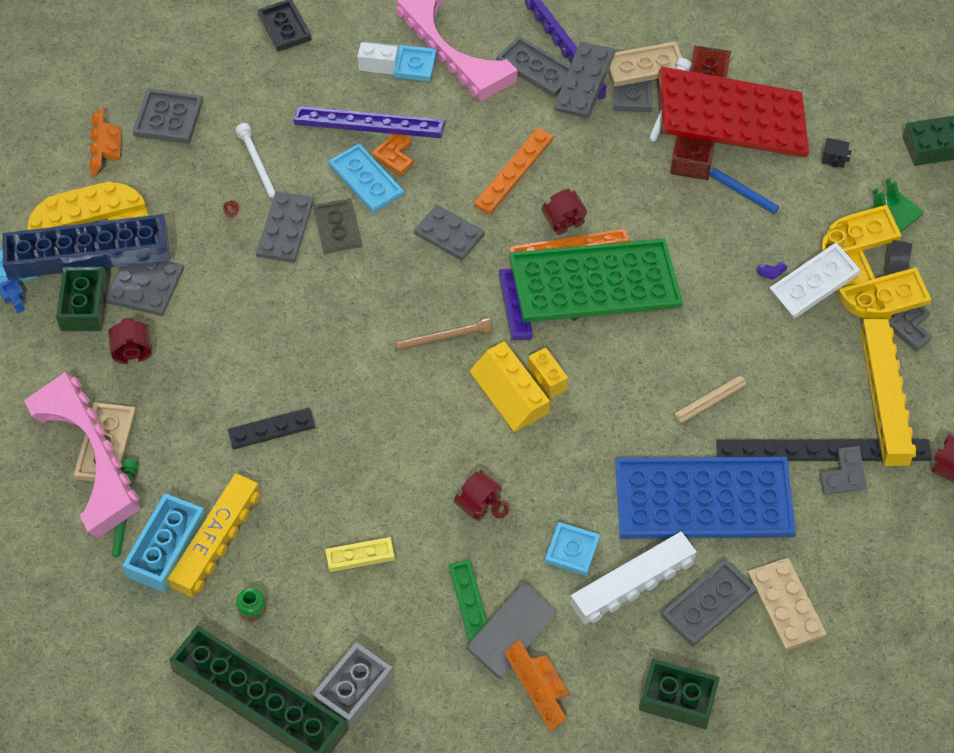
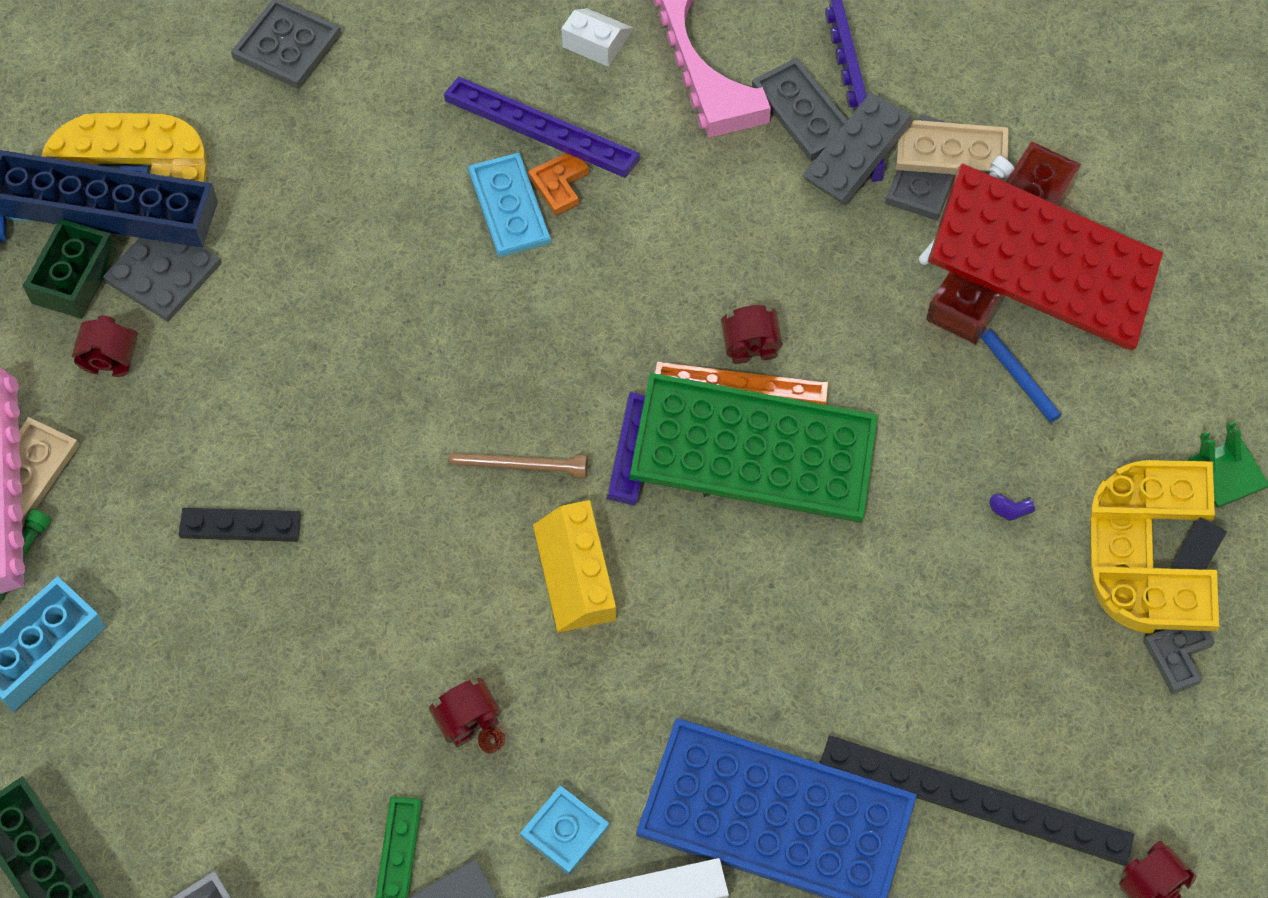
camera: 20 degrees right, 5 degrees up
orange bracket [89,107,121,177] -> none
yellow brick [167,473,261,598] -> none
clear red hinge [223,200,239,217] -> none
white piece [235,123,275,198] -> none
green head [236,588,266,621] -> none
dark grey plate [256,191,314,263] -> none
clear smoke tile [312,198,363,254] -> none
light yellow plate [325,537,395,572] -> none
medium azure plate [394,45,437,82] -> none
dark grey plate [414,204,485,261] -> none
orange plate [474,128,553,215] -> none
yellow brick [528,348,568,399] -> none
tan axle [675,376,746,423] -> none
white plate [770,242,861,319] -> none
dark grey plate [819,446,867,495] -> none
black brick [821,138,852,168] -> none
yellow brick [861,319,916,466] -> none

